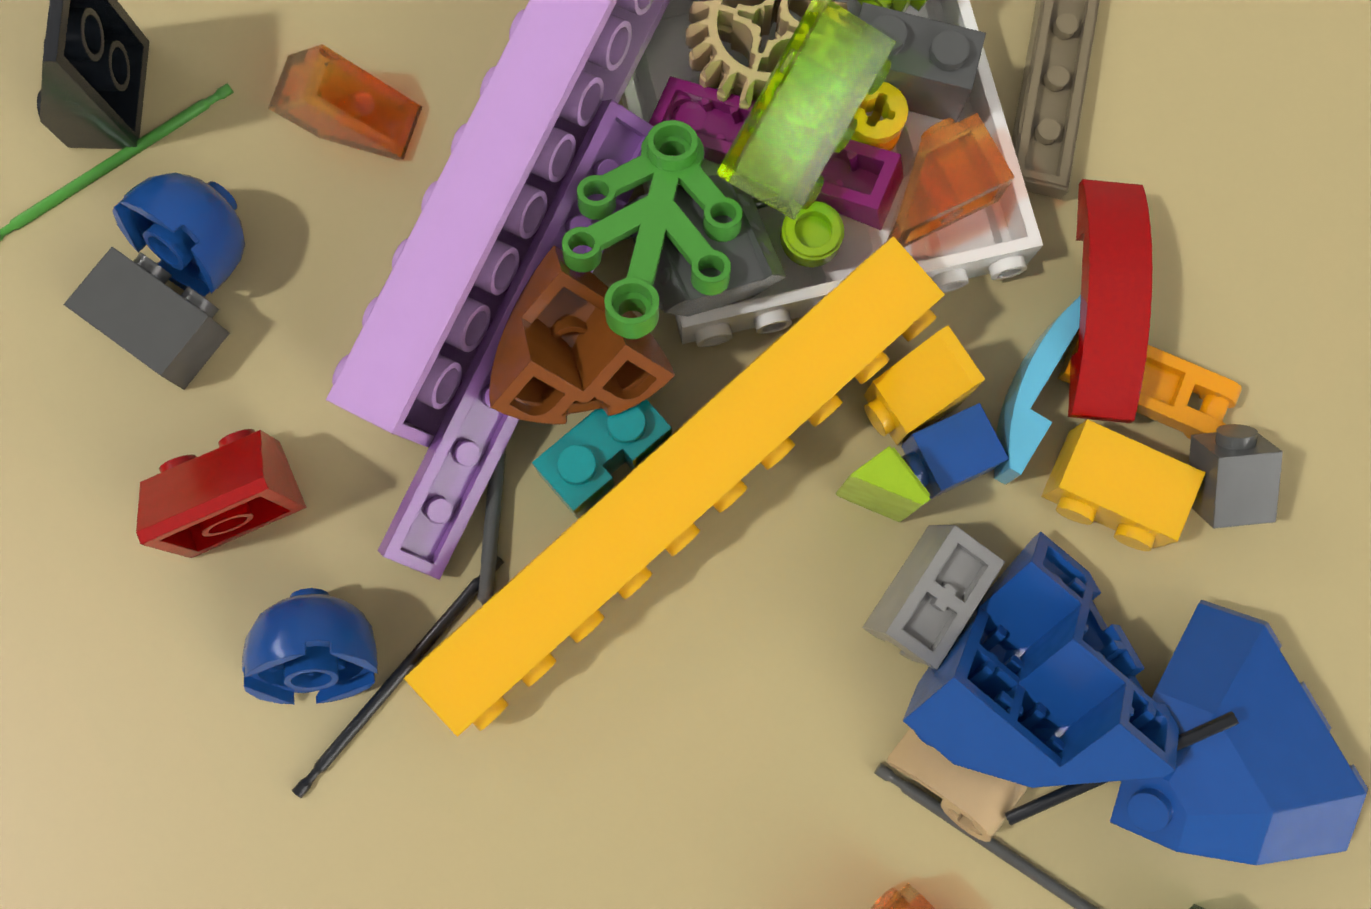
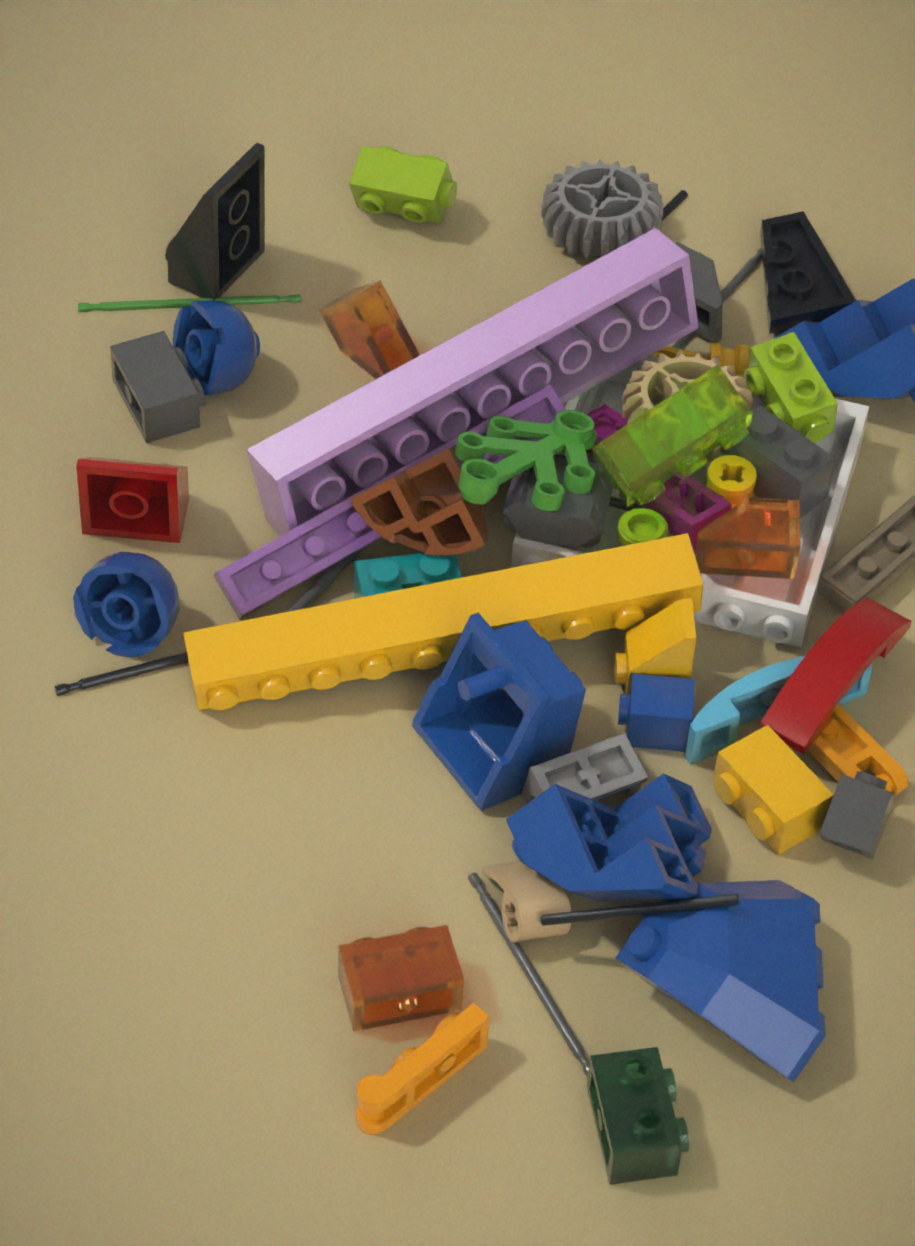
camera: 30 degrees right, 30 degrees down
lime slope [835,446,931,522] -> none
none -> blue piece [412,613,586,811]

